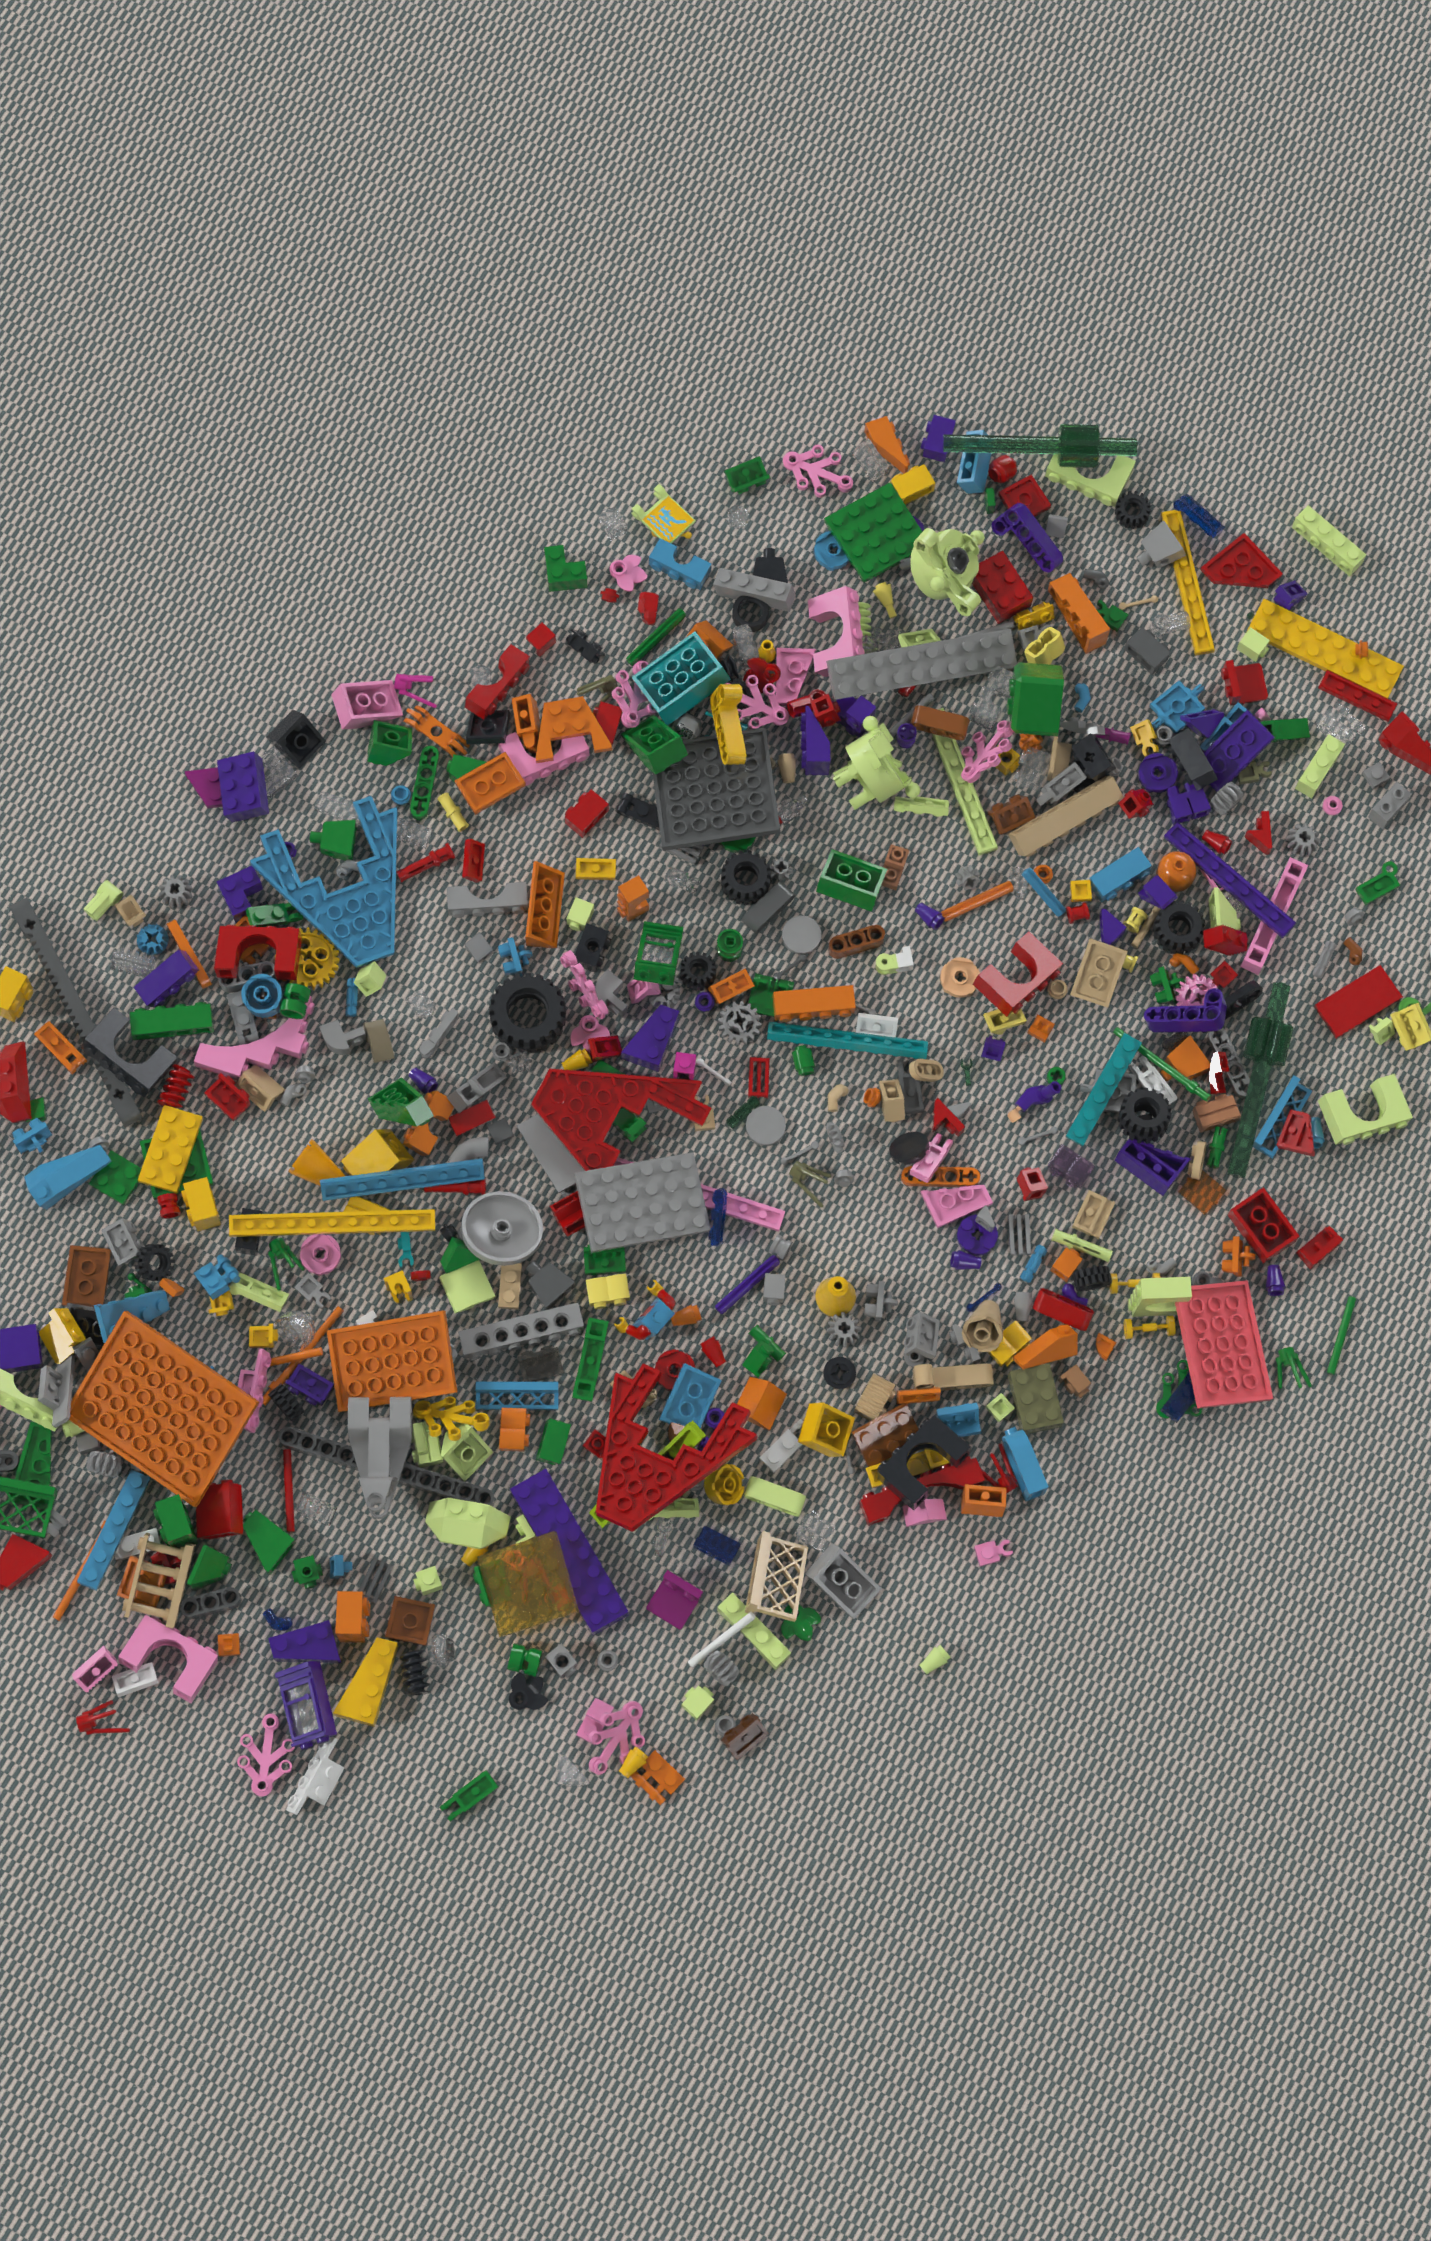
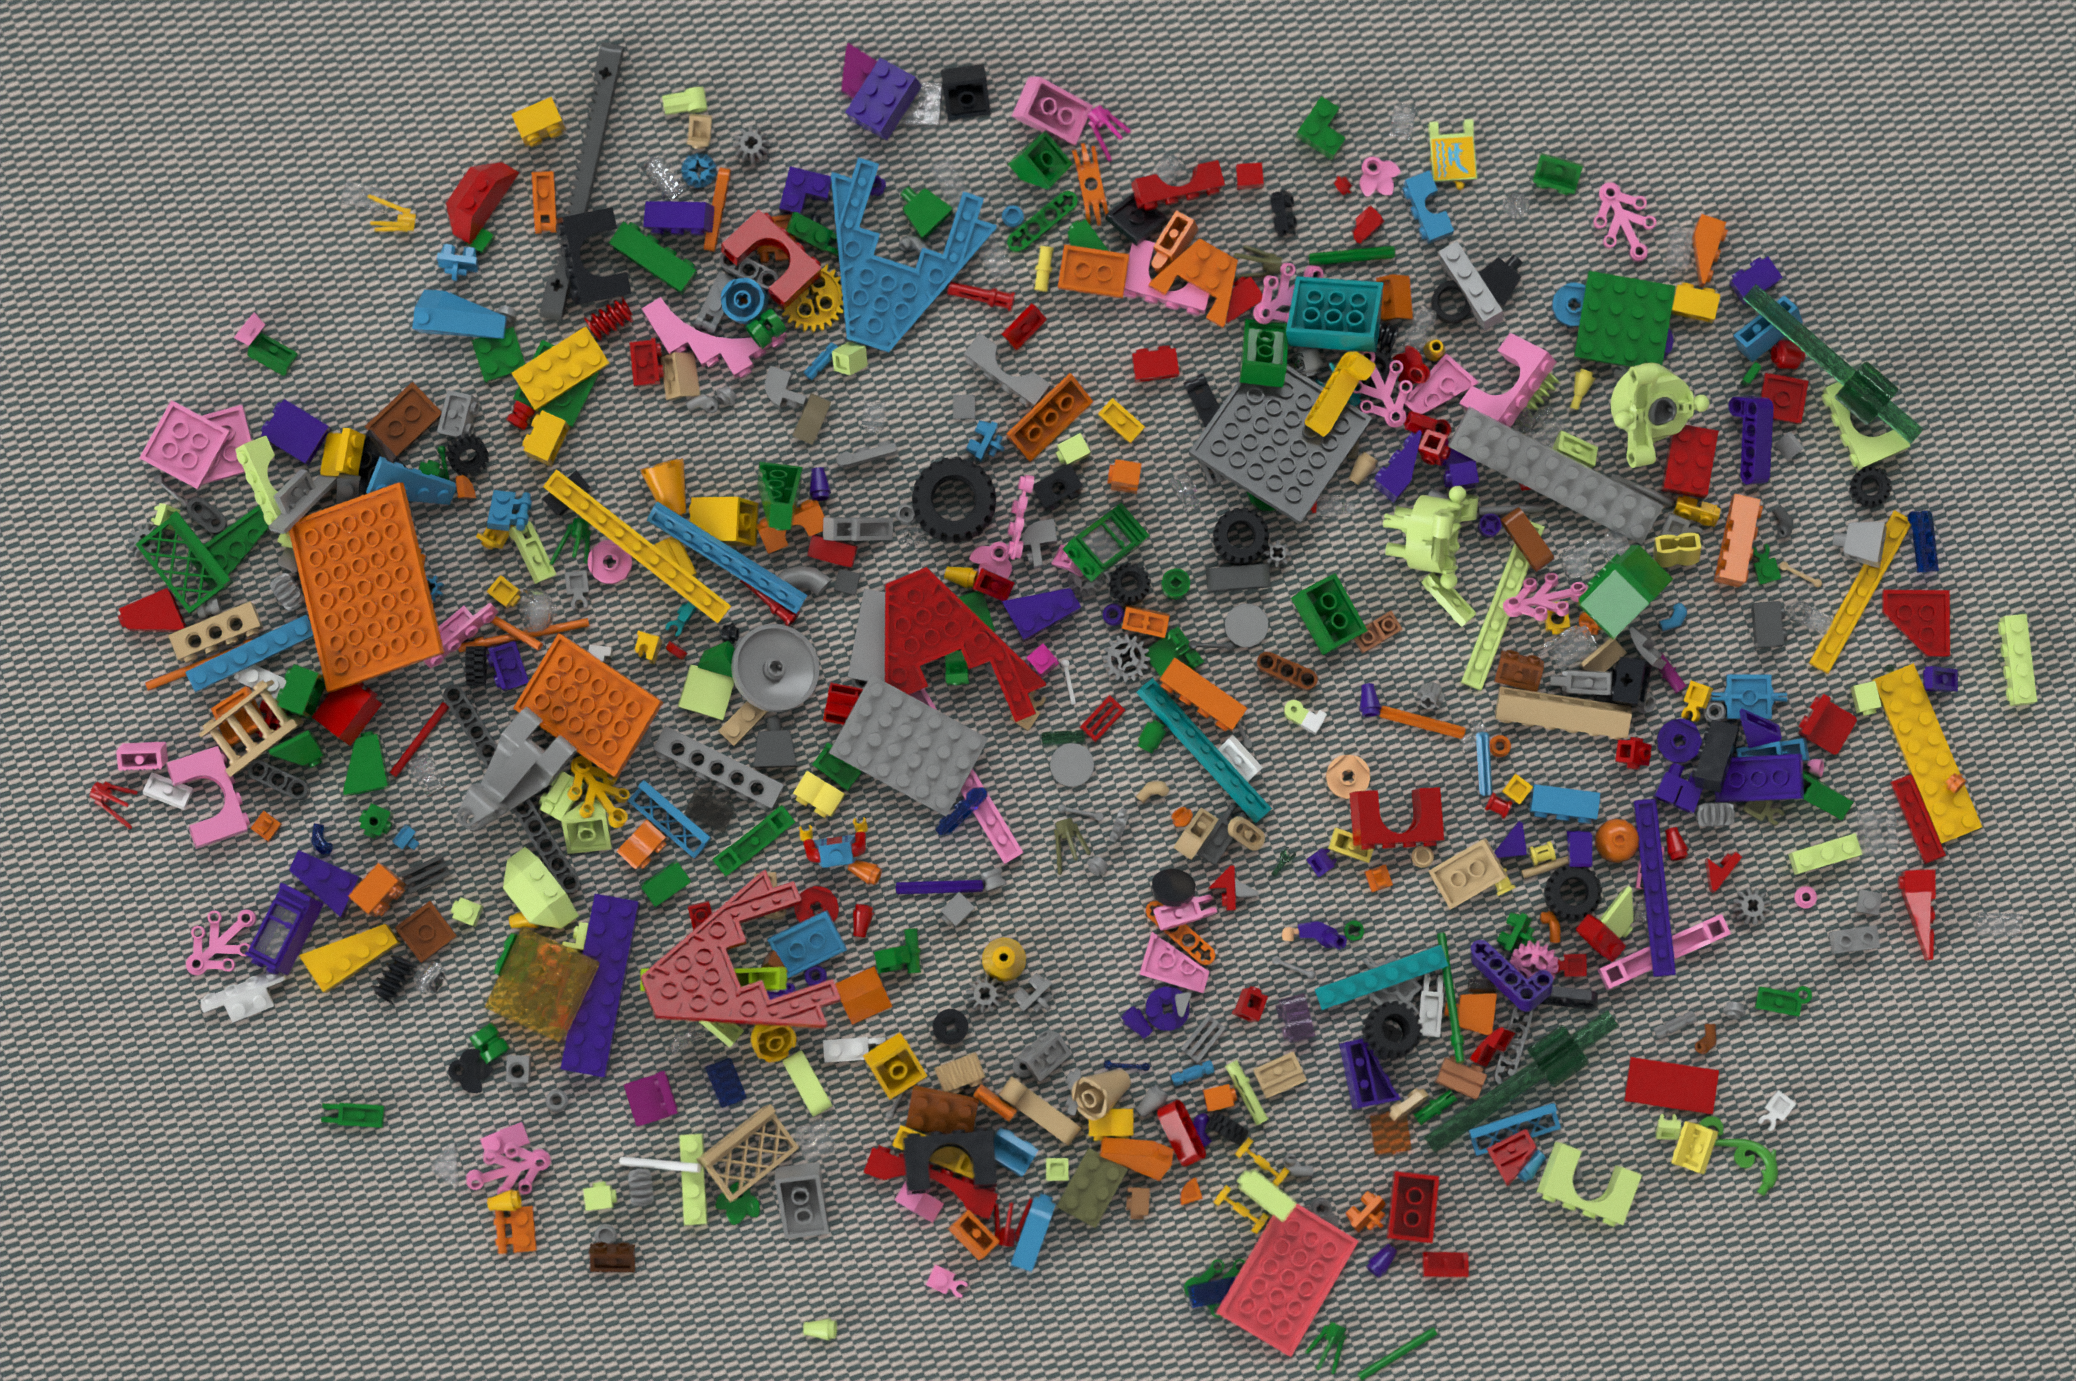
camera: 45 degrees right, 10 degrees up
none -> tan brick [168,601,264,663]

